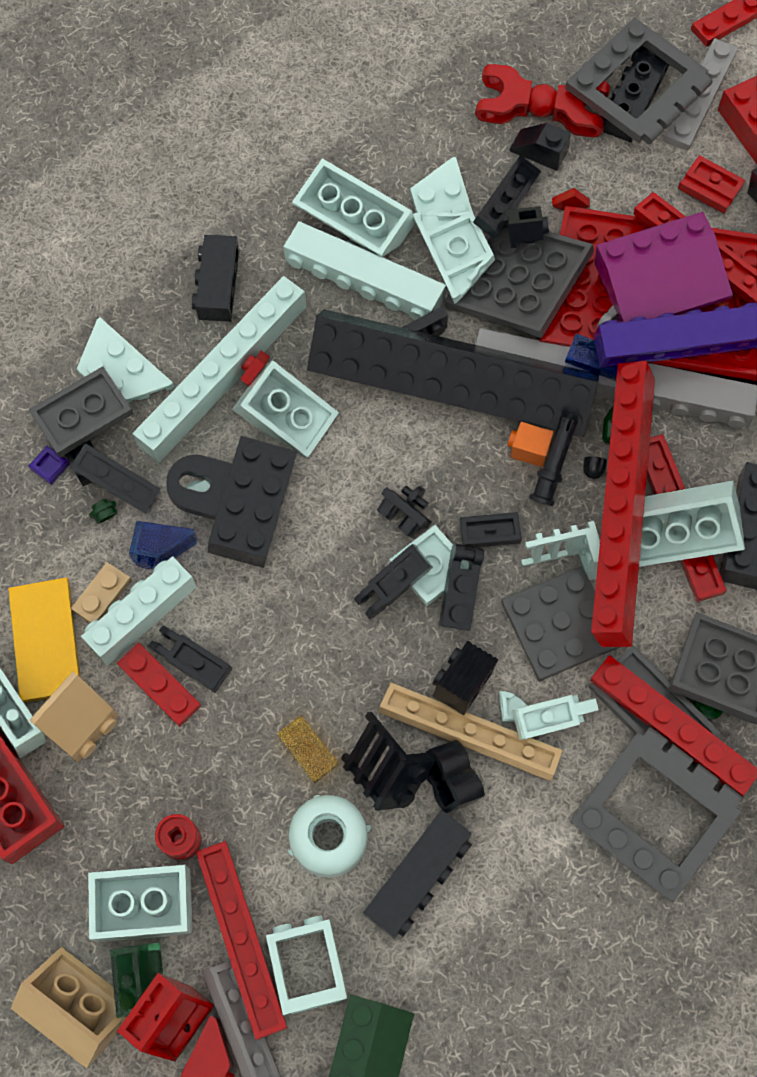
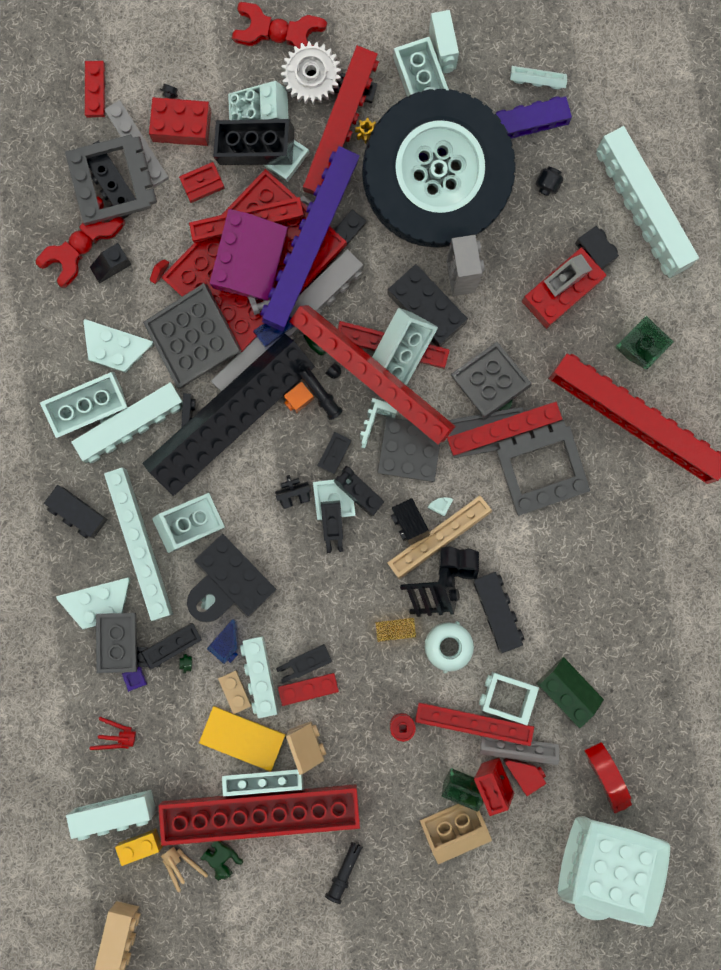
camera: 60 degrees left, 15 degrees up
light aqua brick [88,865,193,942] -> none
red plate [240,350,270,386] -> none
light aqua wing [413,211,495,304] -> none
black plate [473,155,541,239] -> none
black brick [507,206,549,248] -> none
light aqua hinge [512,695,599,740] -> none

